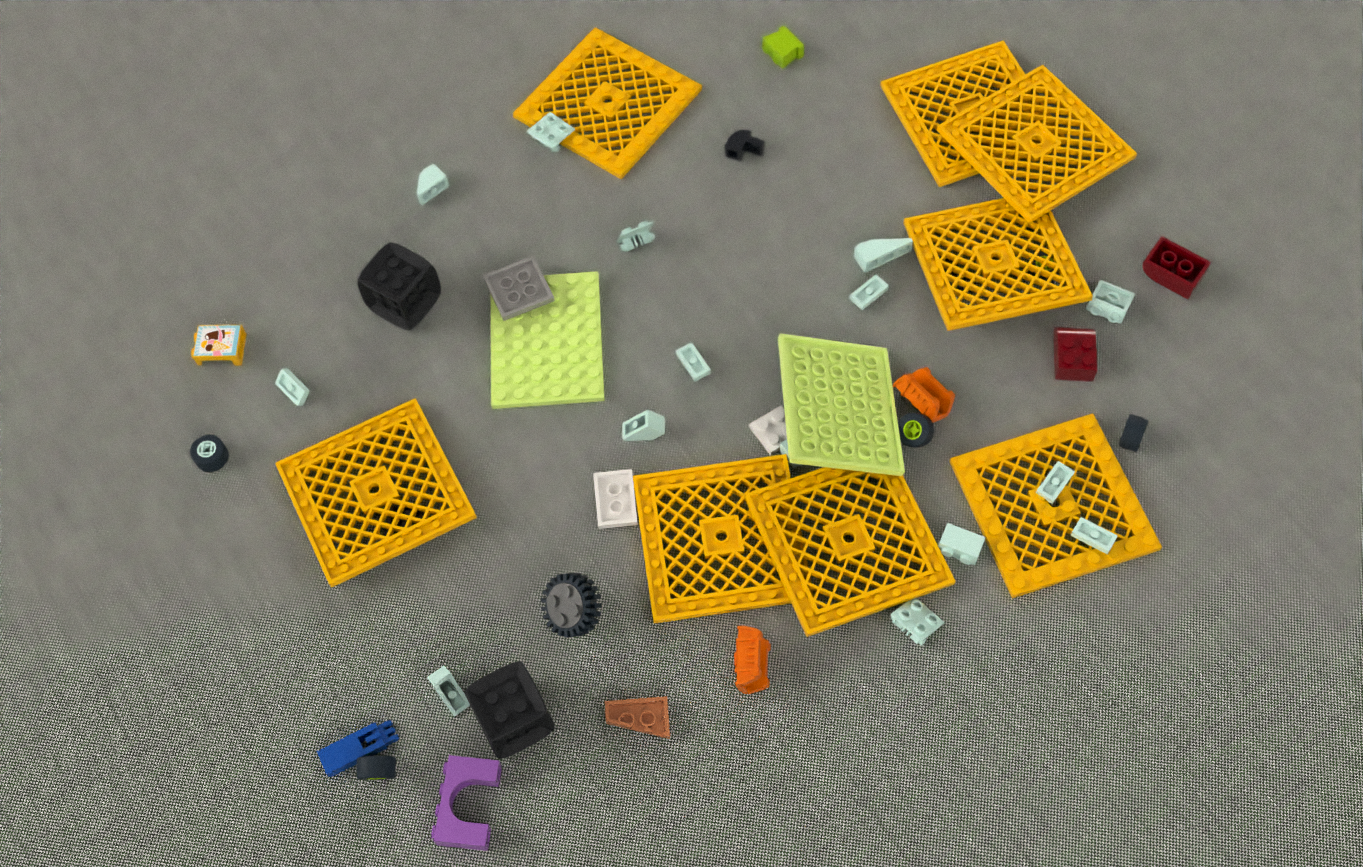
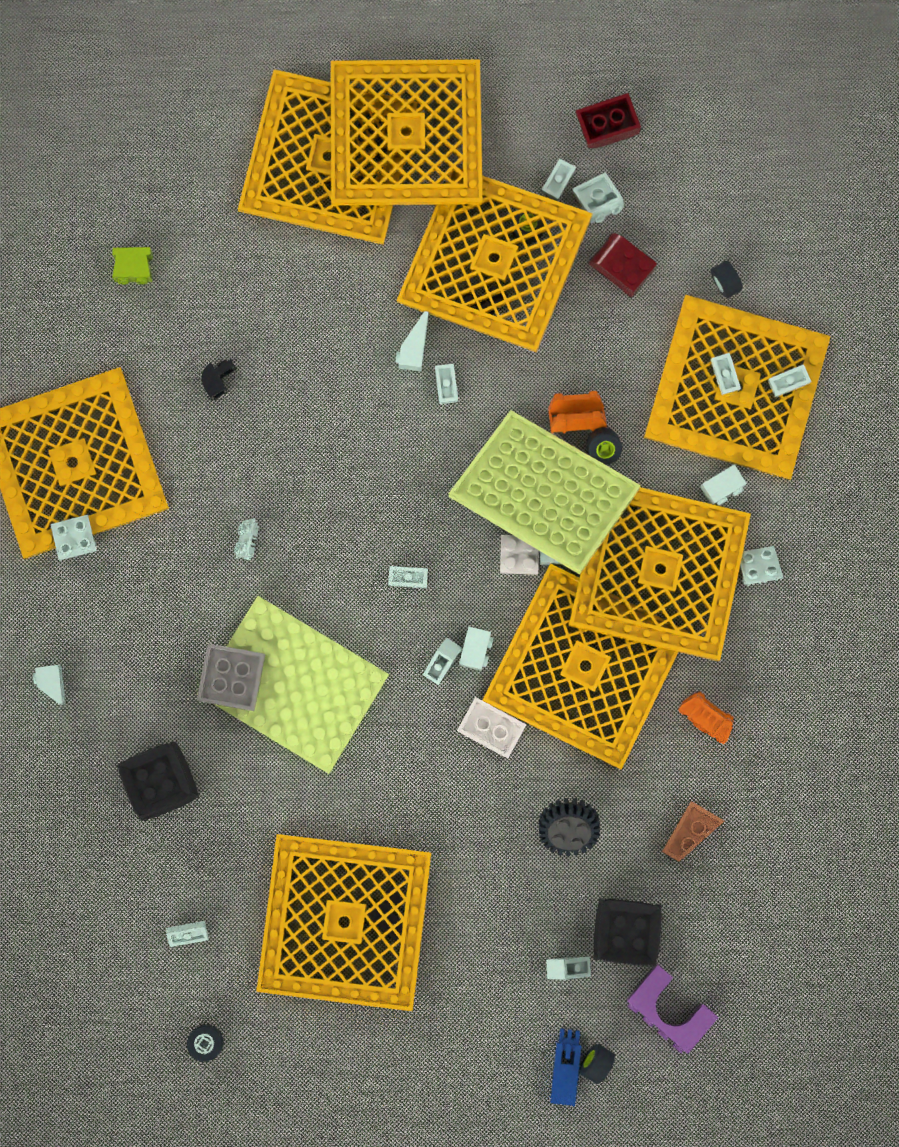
camera: 60 degrees left, 20 degrees up
panel [191,325,247,366] -> none
none -> light aqua brick [459,627,494,671]
none -> light aqua plate [541,159,576,201]

